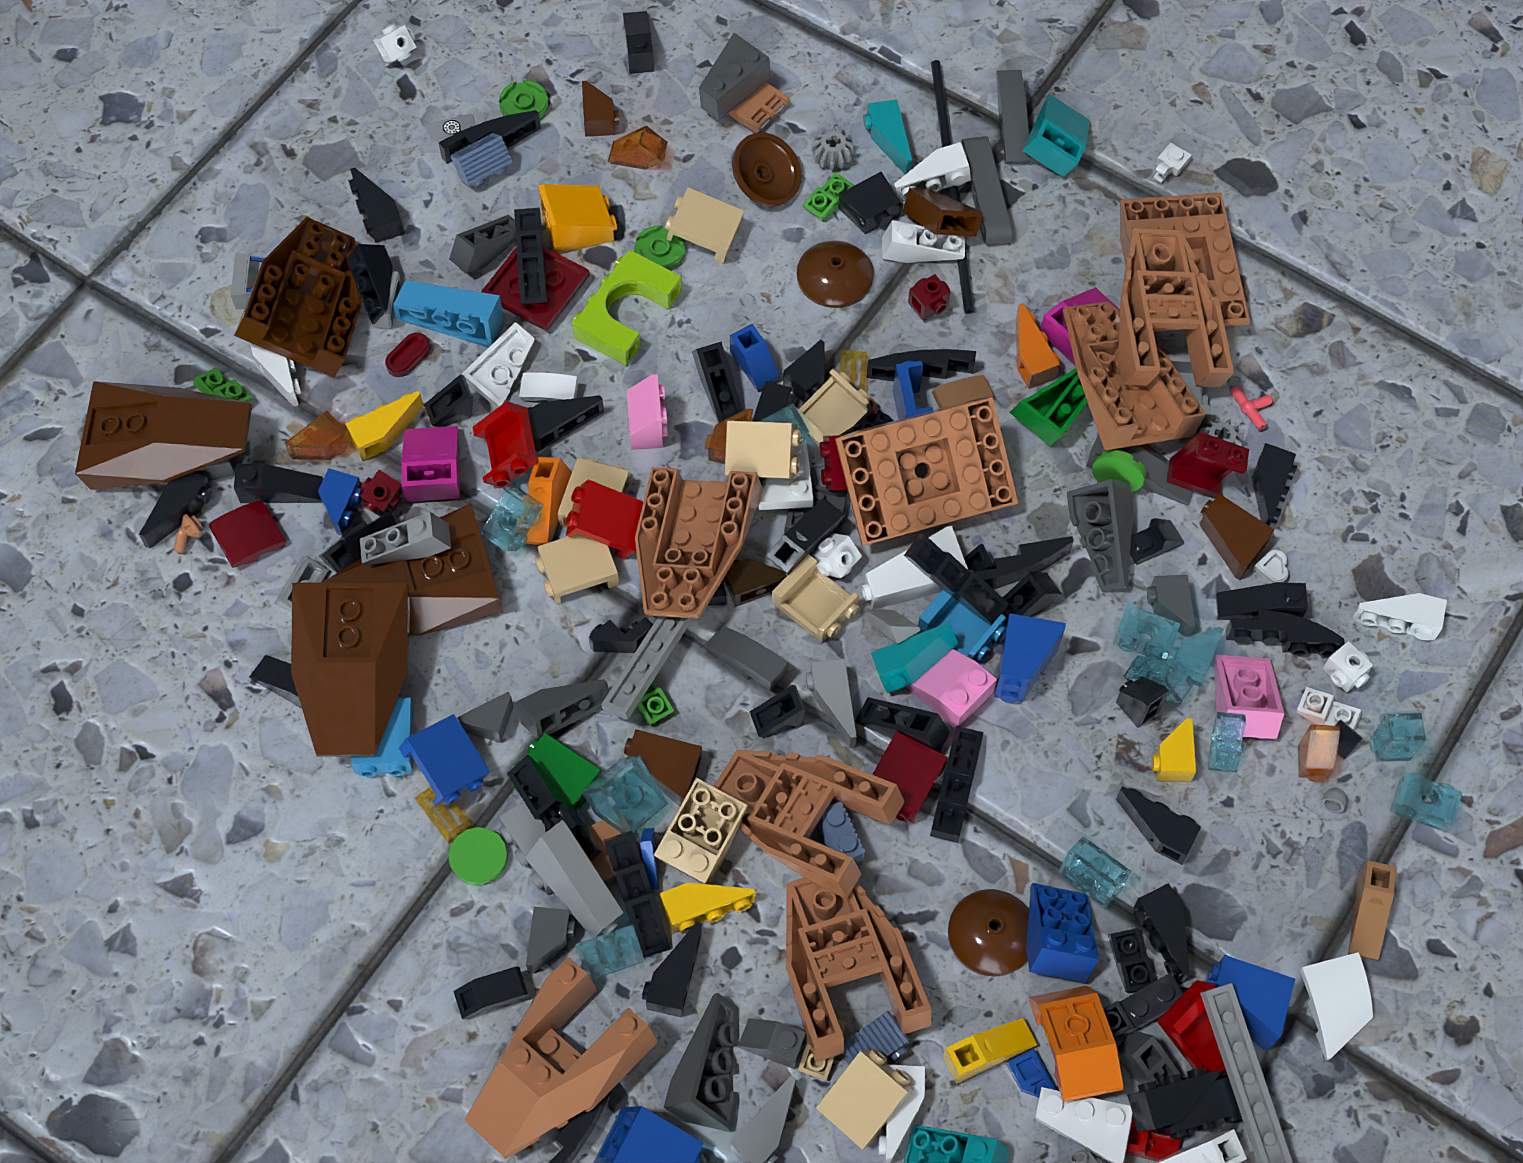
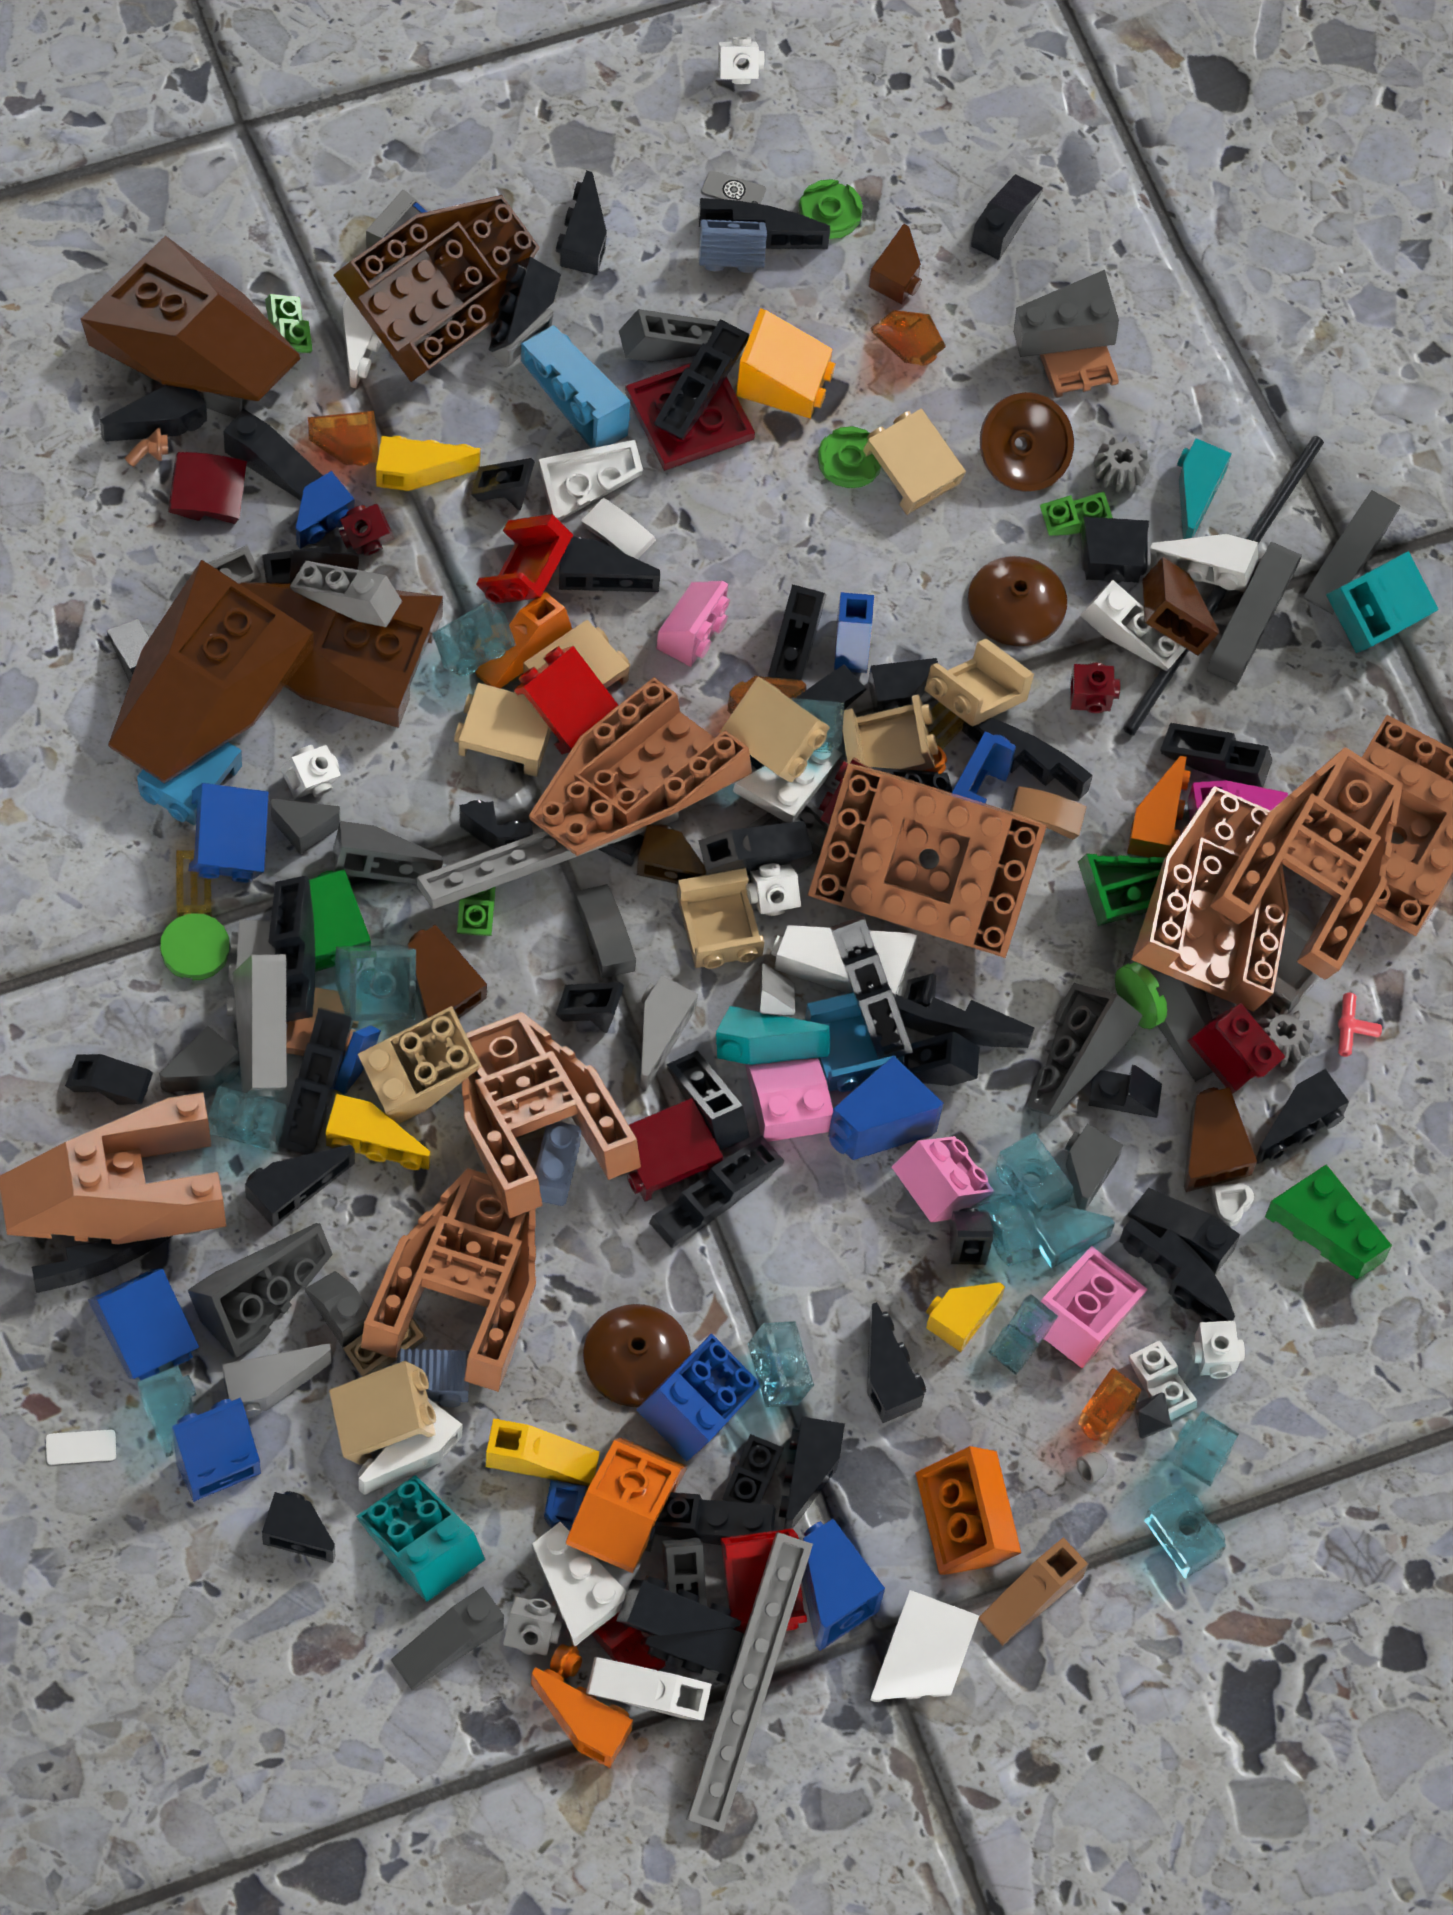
camera: 30 degrees right, 0 degrees up
dark red tile [385,332,430,377] -> none
dark pink slope [401,426,460,502] -> none
lime arch [572,249,682,366] -> none
white slope [1352,593,1447,640] -> none
none -> white brick [280,745,341,799]
none -> bright pink slope [891,1136,994,1222]
none -> orange slope [915,1446,1021,1575]
none -> tan panel [924,638,1034,727]
none -> black slope [1160,722,1272,788]
none -> green wedge [1265,1164,1392,1280]

